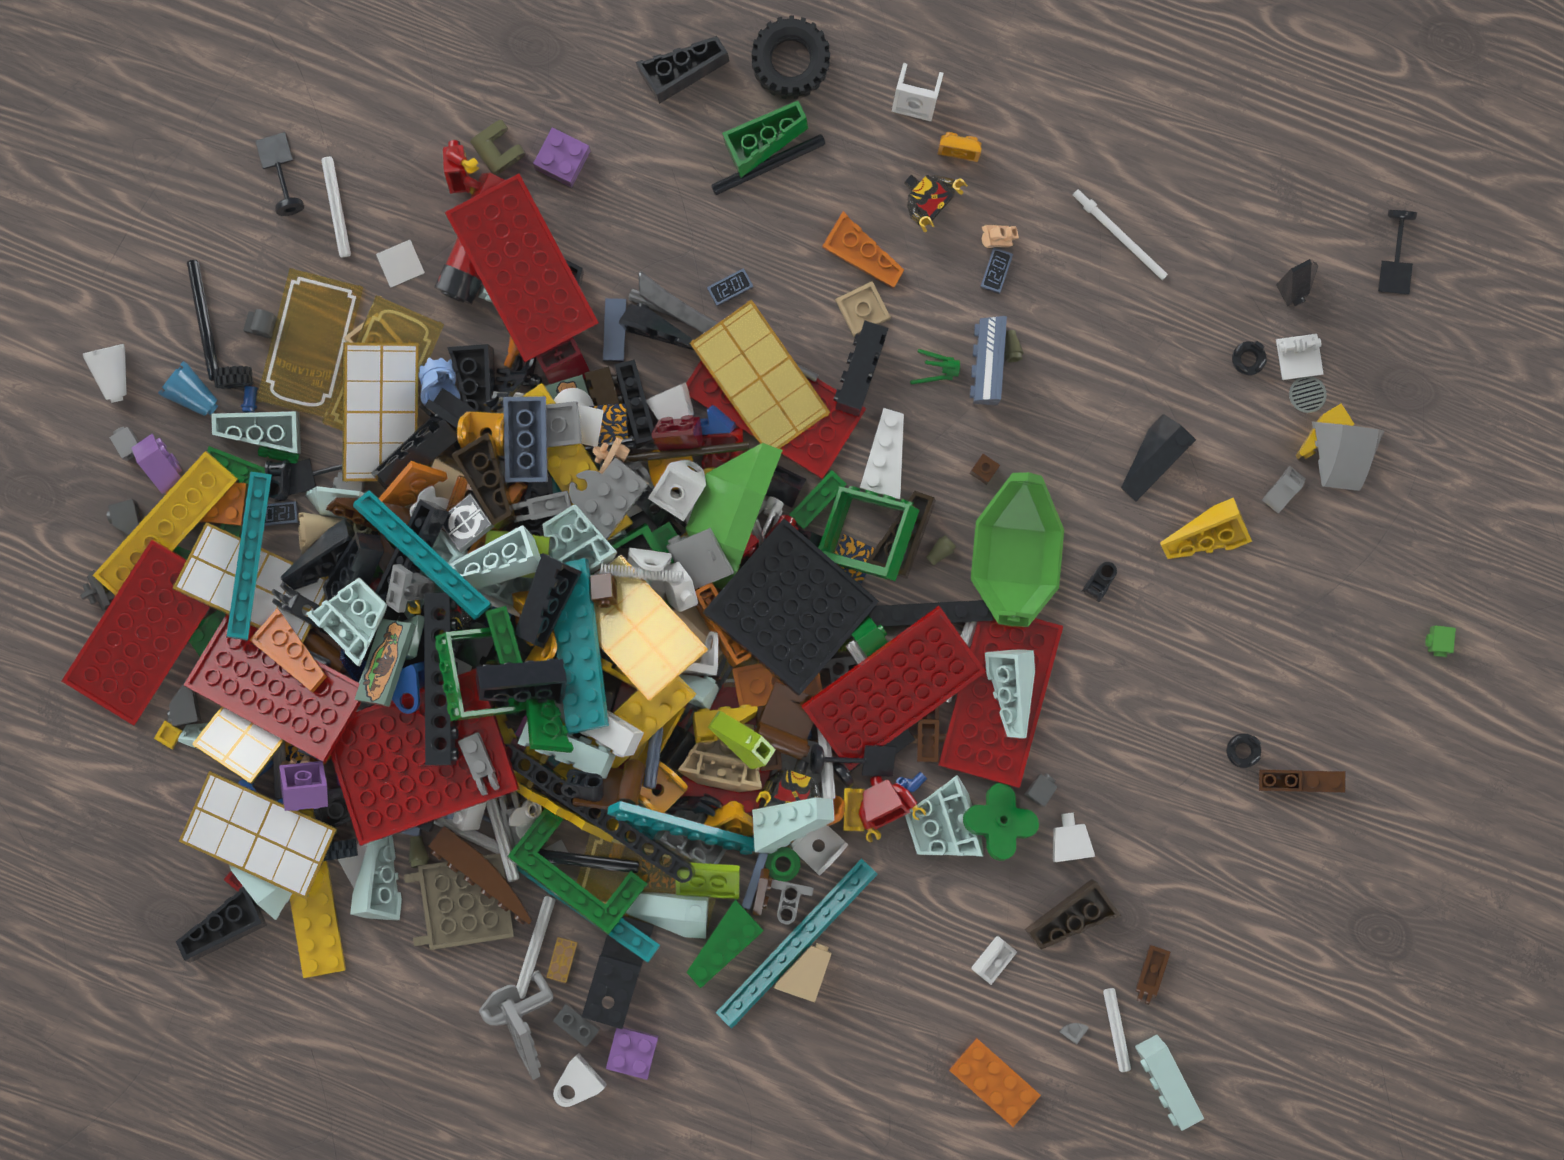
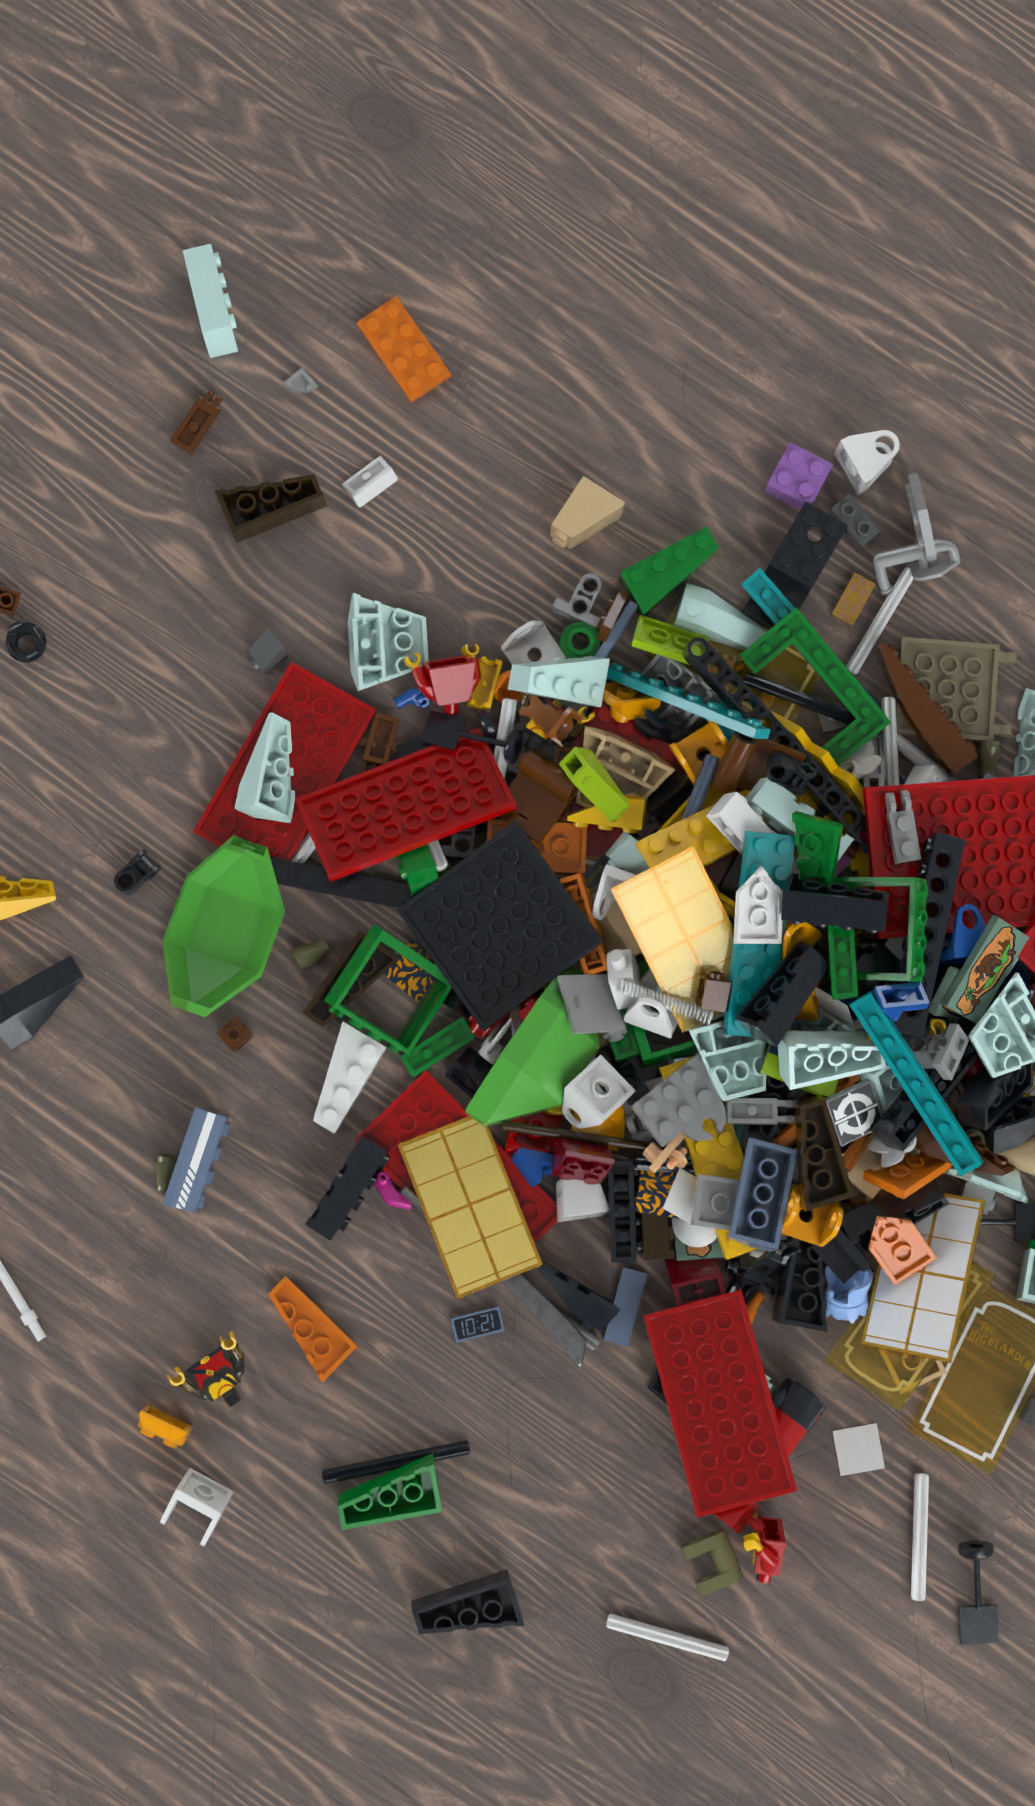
camera: 170 degrees left, 0 degrees up
medium lavender brick [533,128,591,188] -> none
teal plate [716,858,878,1028] -> none
black tyre [752,15,830,99] -> none
tan tile [835,281,891,337] -> none
green plant [910,349,960,384] -> none
green plant [963,783,1039,861] -> none
tile [980,248,1013,294] -> none
light nougat hips [982,225,1019,248] -> none
white torso [1053,812,1095,862] -> none
white axle [1103,988,1131,1072] -> none
none -> dark pink arm [374,1171,412,1210]
none -> dark orange hair [519,694,583,747]
none -> white axle [606,1614,729,1661]
none -> white tile [734,867,783,944]
none -> orange tile [868,1215,937,1286]
none -> blue slope [874,982,930,1021]

